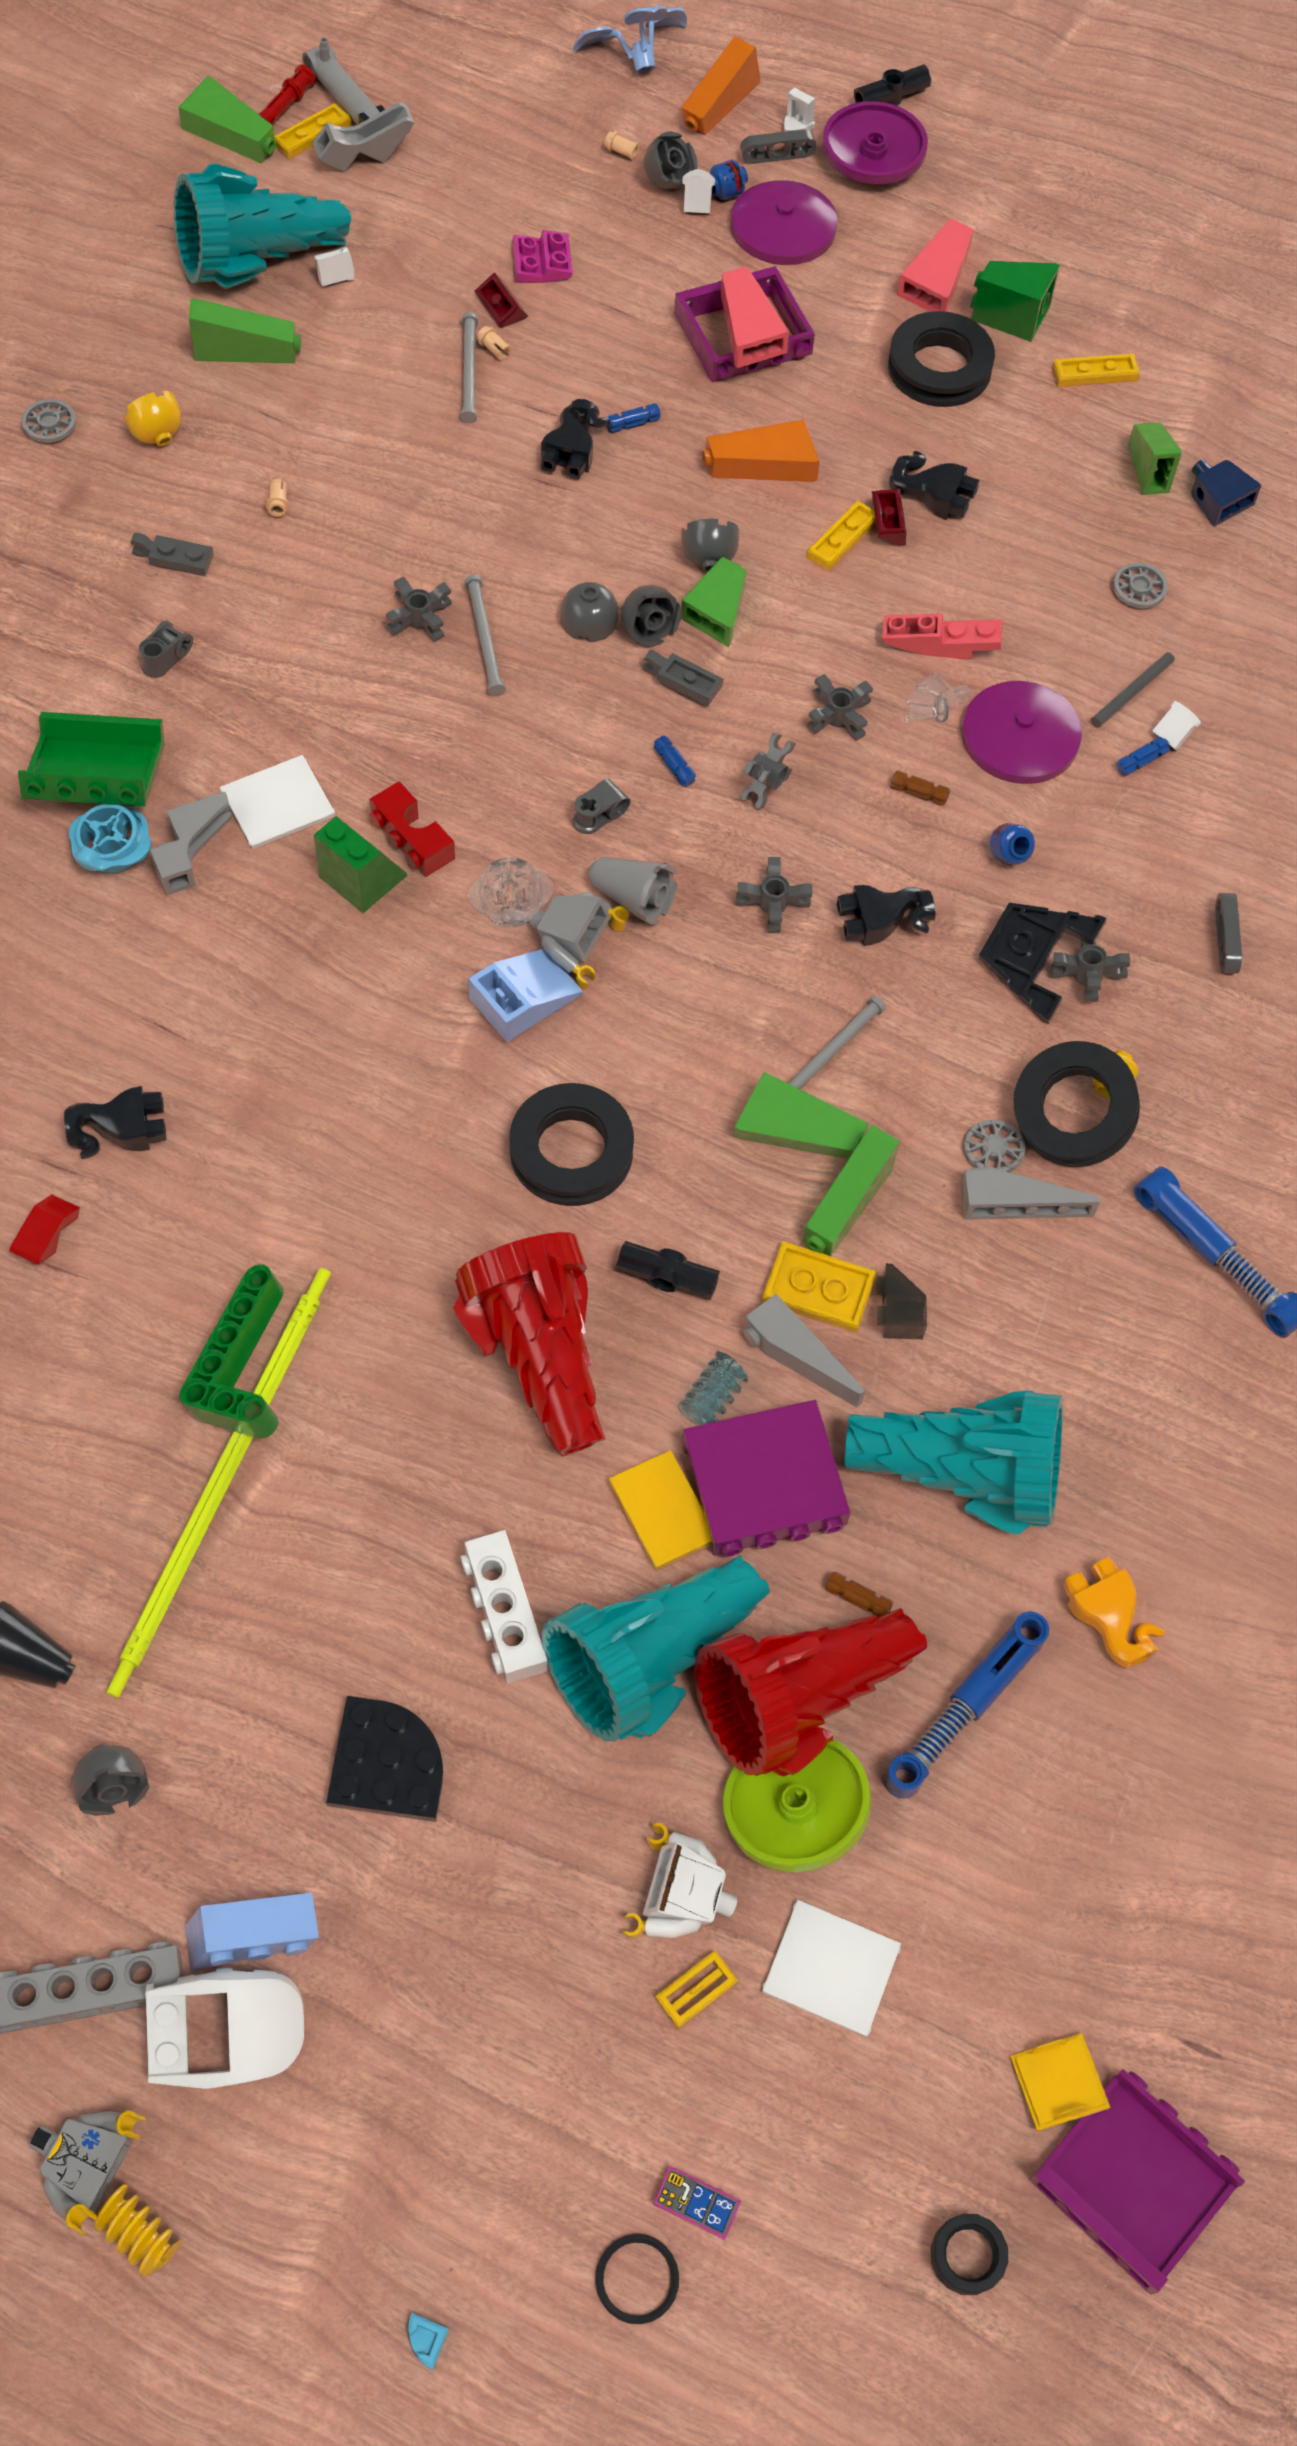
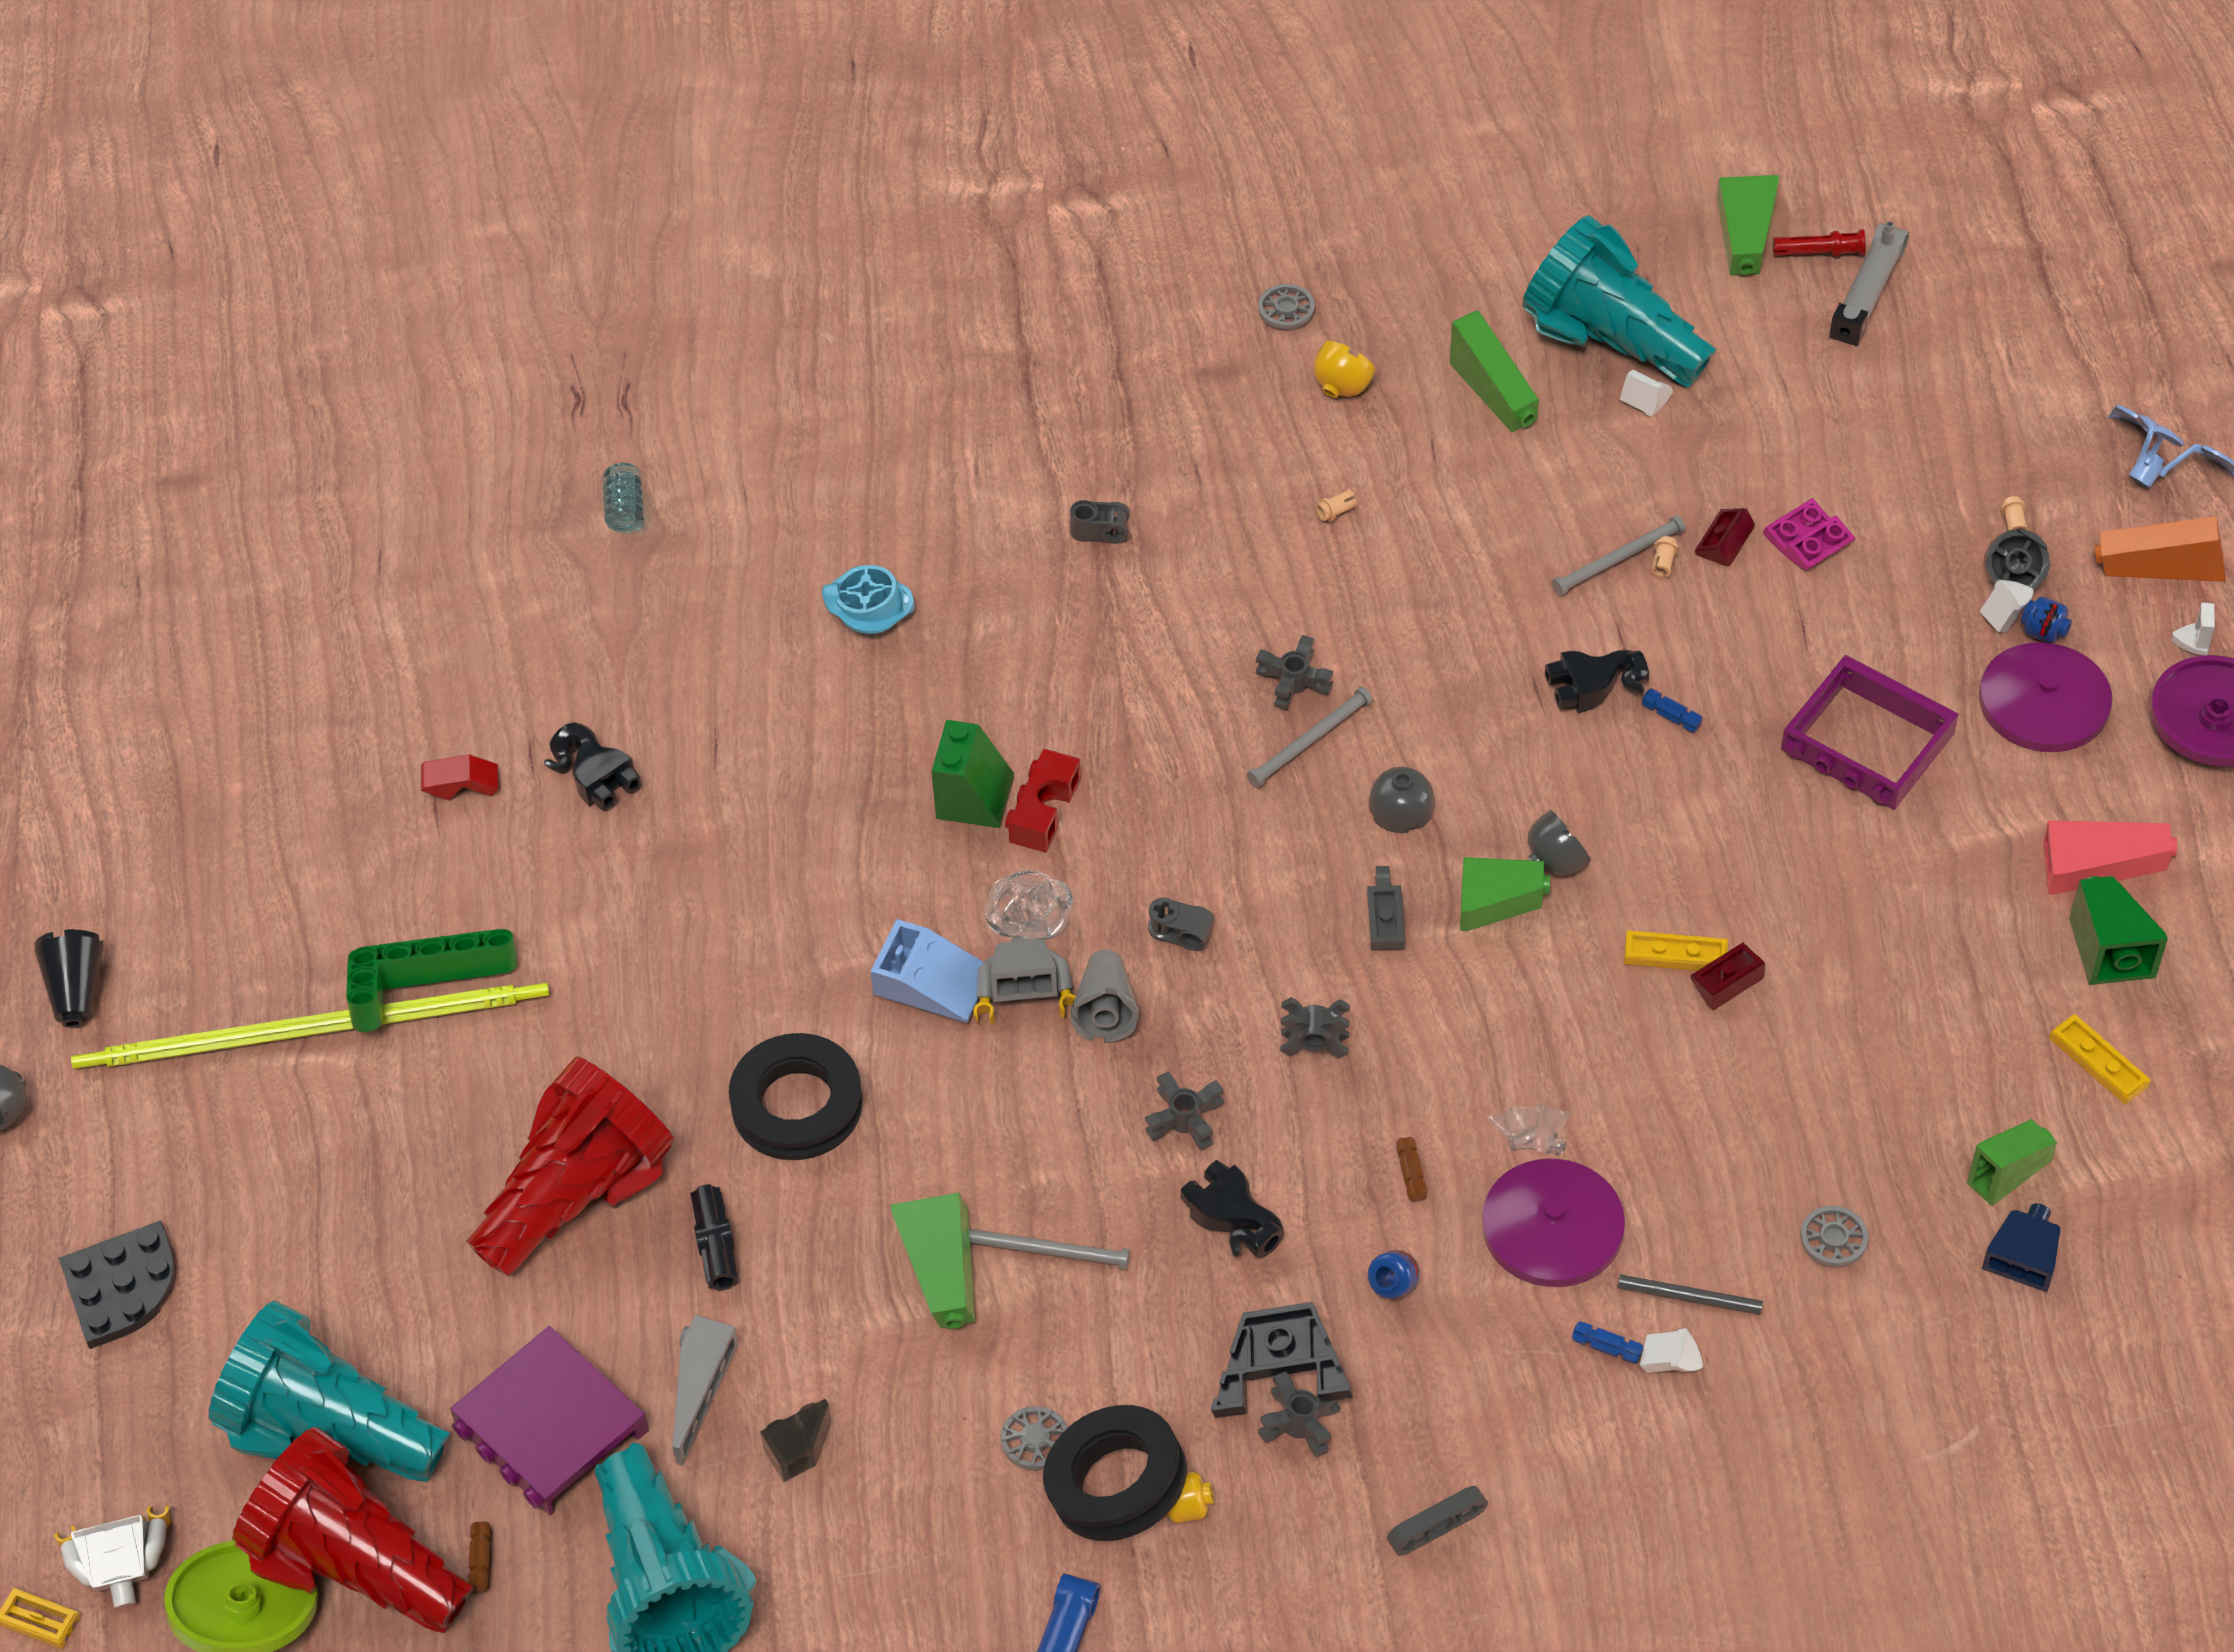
camera: 65 degrees right, 10 degrees down
green panel [18,712,165,807] -> none
dark grey plate [130,533,214,577] -> none
light grey arch [150,792,231,896] -> none
white piece [220,755,336,849] -> none
yellow tile [274,103,351,159] -> none
light grey arch [312,103,414,172] -> none
white brick [460,1530,548,1684] -> none
yellow tile [609,1450,713,1571] -> none
dark grey cylinder [622,585,682,647] -> none
blue axle [654,735,696,787] -> none
clear light blue piece [678,1351,749,1425] -> none
orange slope [702,419,820,482] -> none
coral slope [721,266,789,368] -> none
dark grey beam [740,129,817,164] -> none
yellow tile [761,1241,877,1333] -> none
bright green slope [802,1125,900,1256] -> none
dark grey pin [807,674,873,741] -> none
coral slope [882,613,1003,659] -> none
black tyre [888,311,995,407] -> none
black hips [889,451,980,520] -> none
light grey slope [961,1167,1100,1220] -> none

